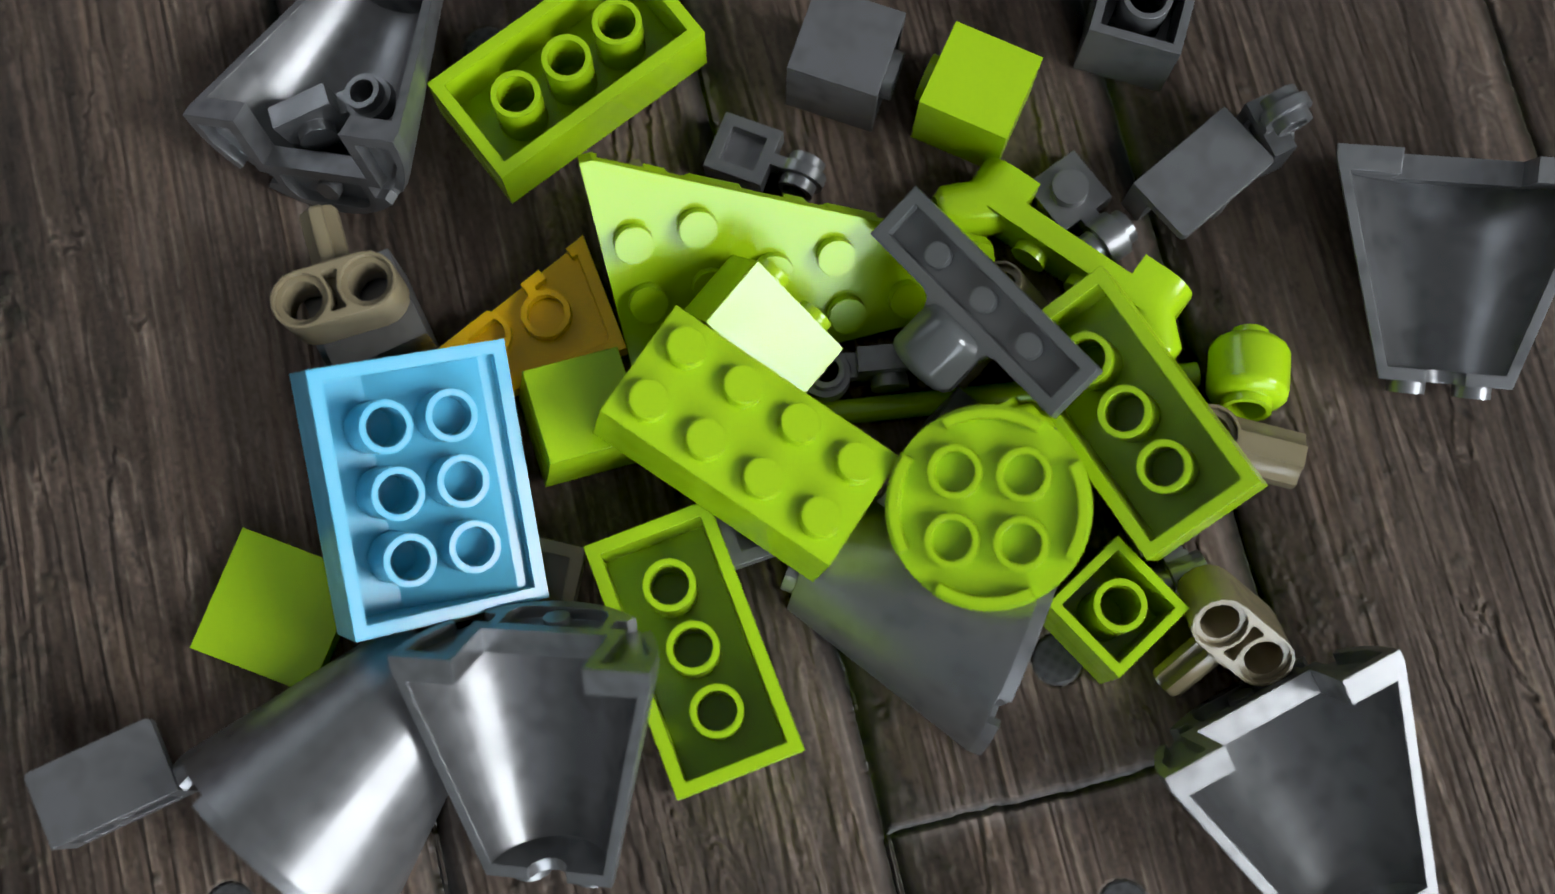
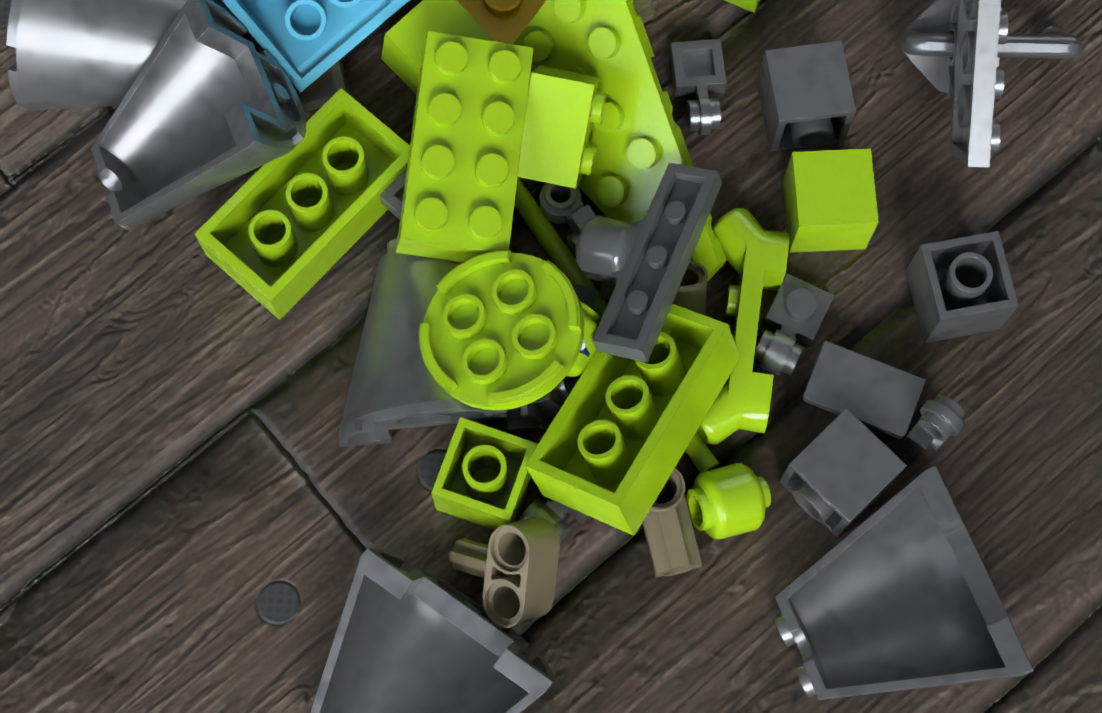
camera: 65 degrees right, 5 degrees down
none -> flat silver head [779,408,907,538]

